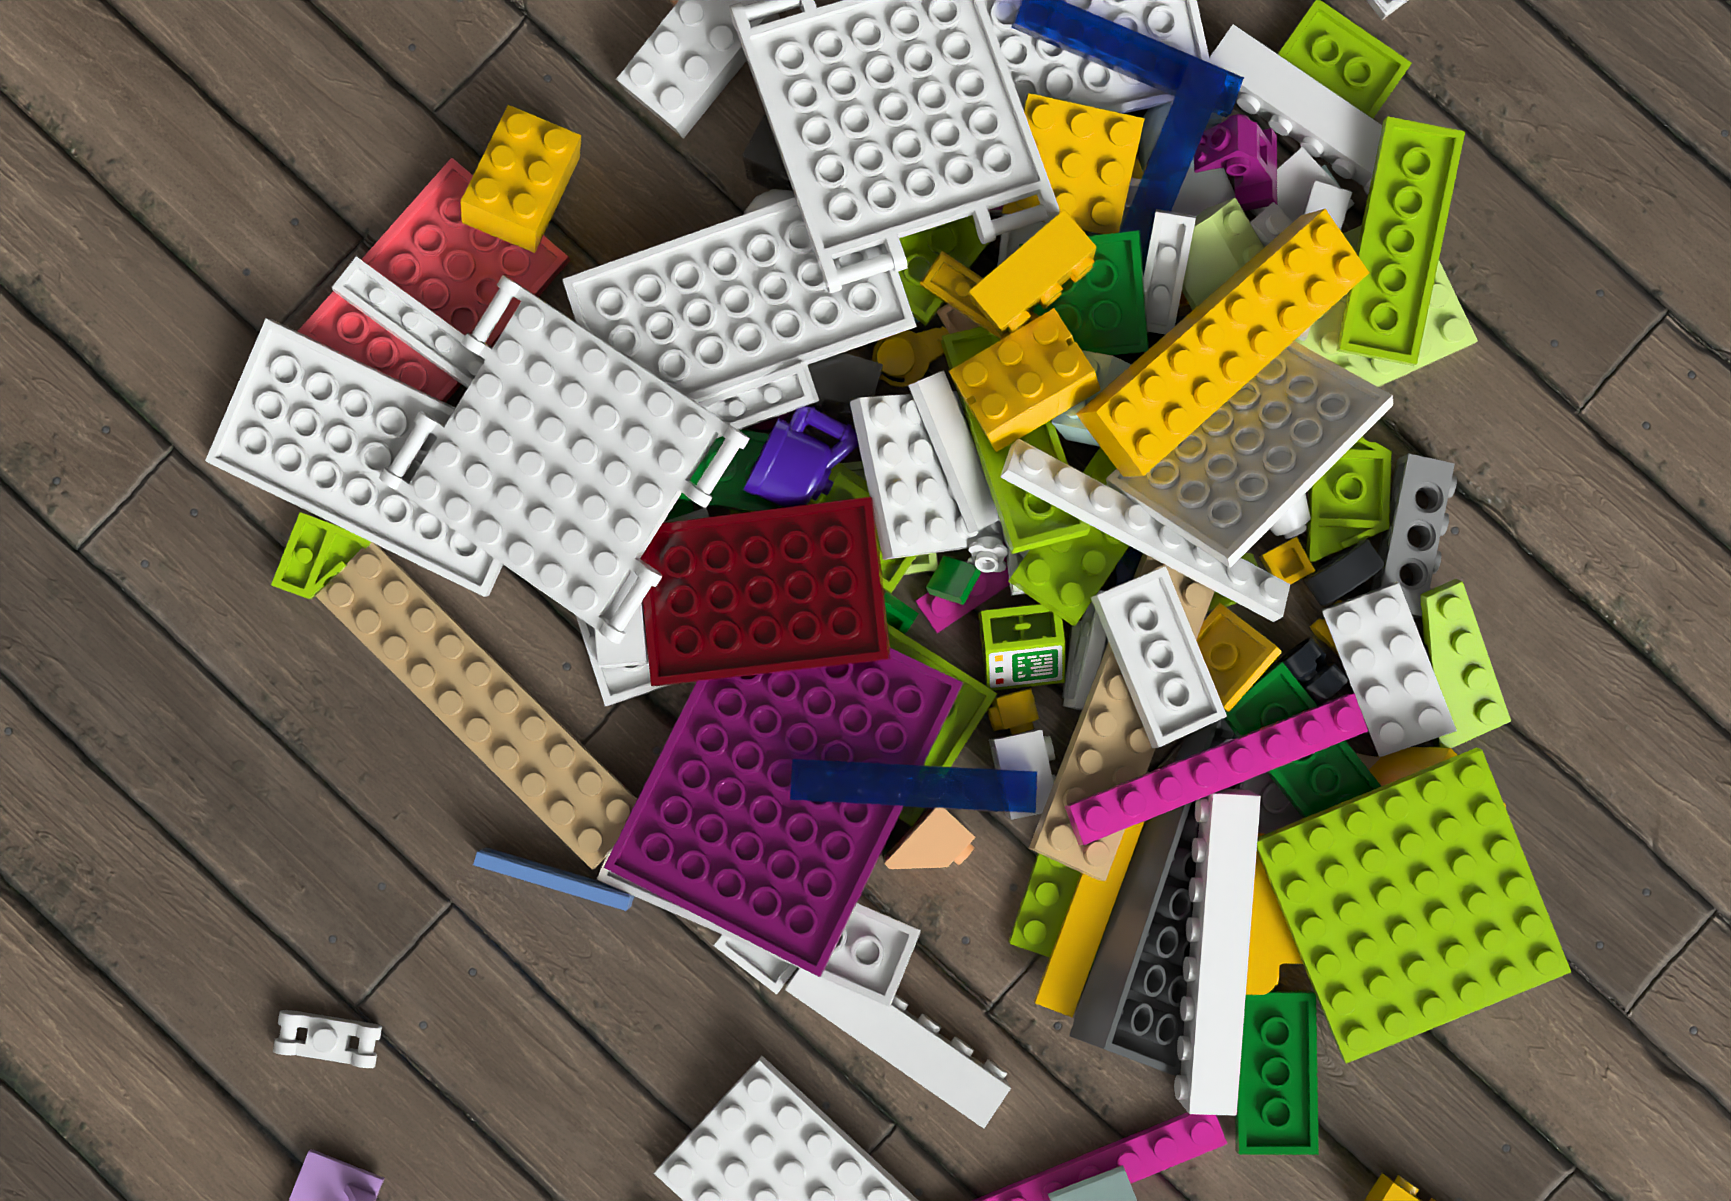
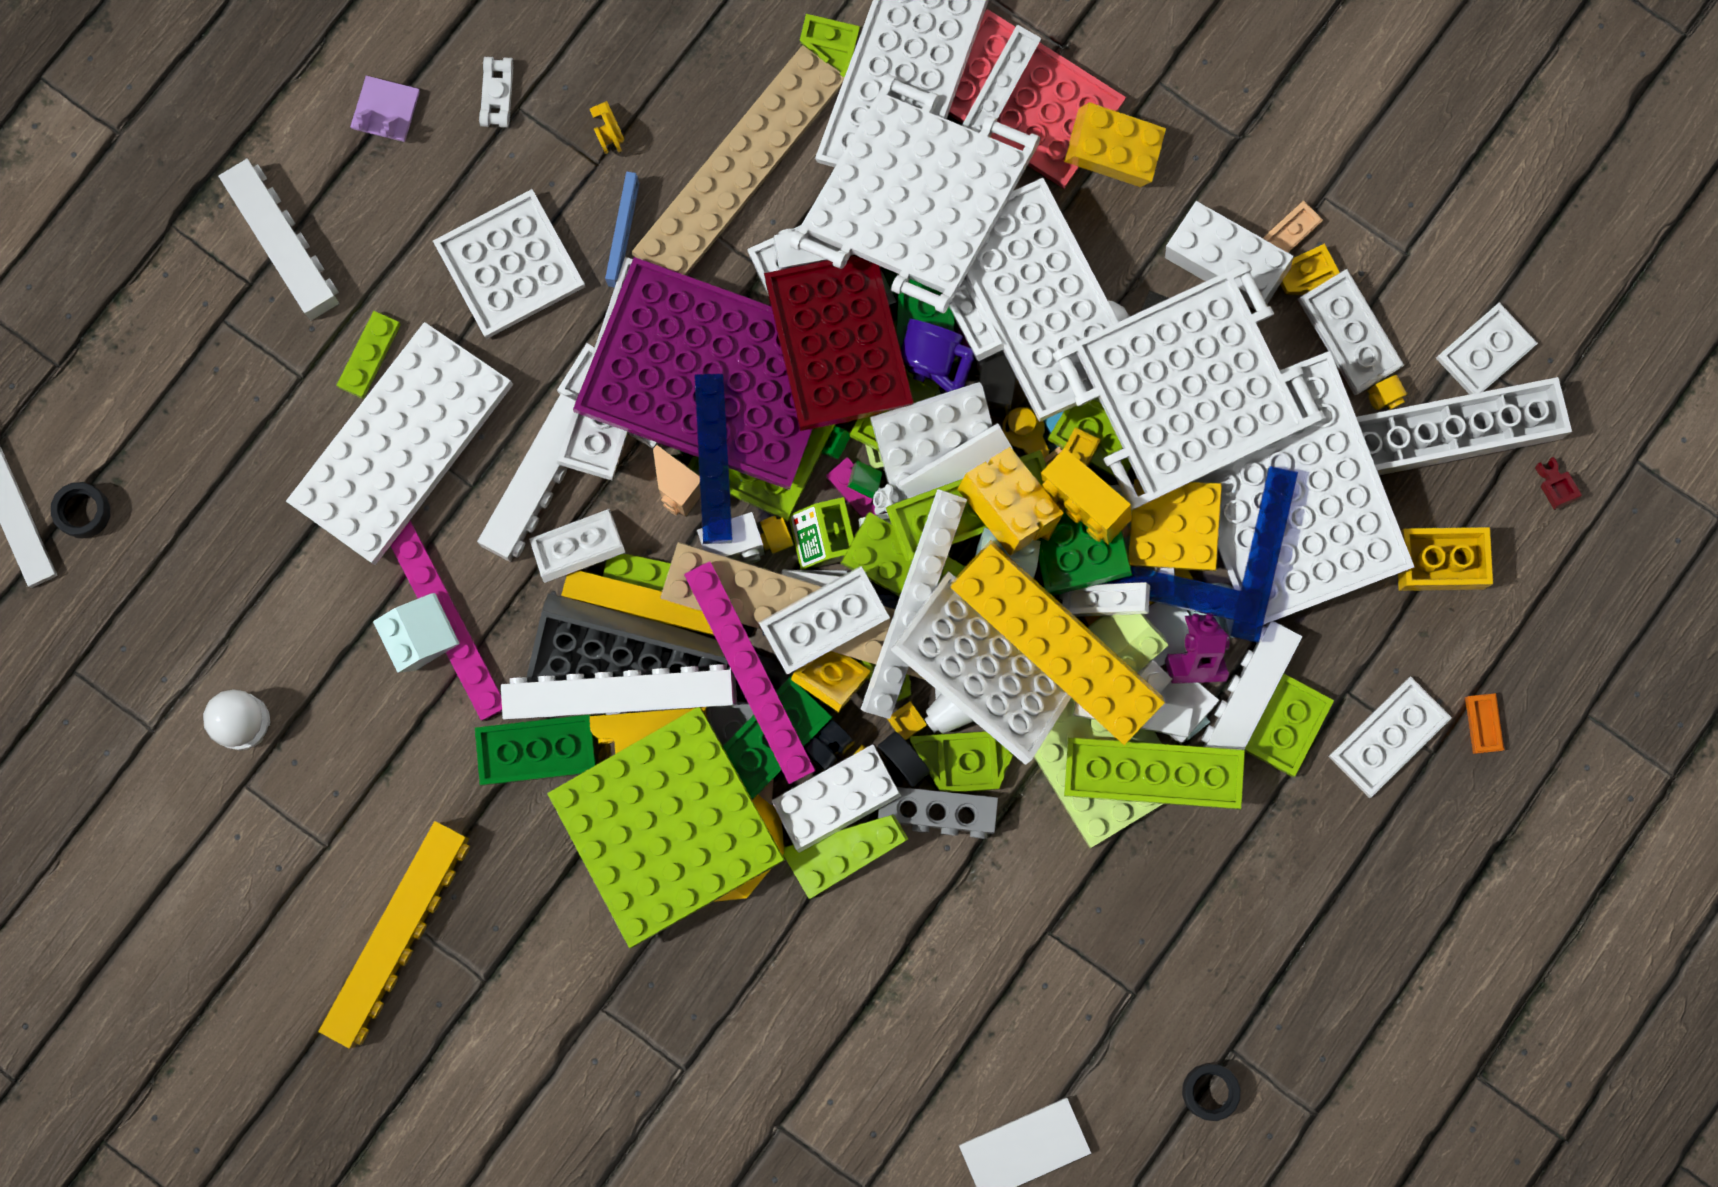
camera: 85 degrees right, 5 degrees down
none -> white plate [433,189,585,339]
none -> white tile [529,509,625,583]
none -> yellow piece [590,101,624,154]

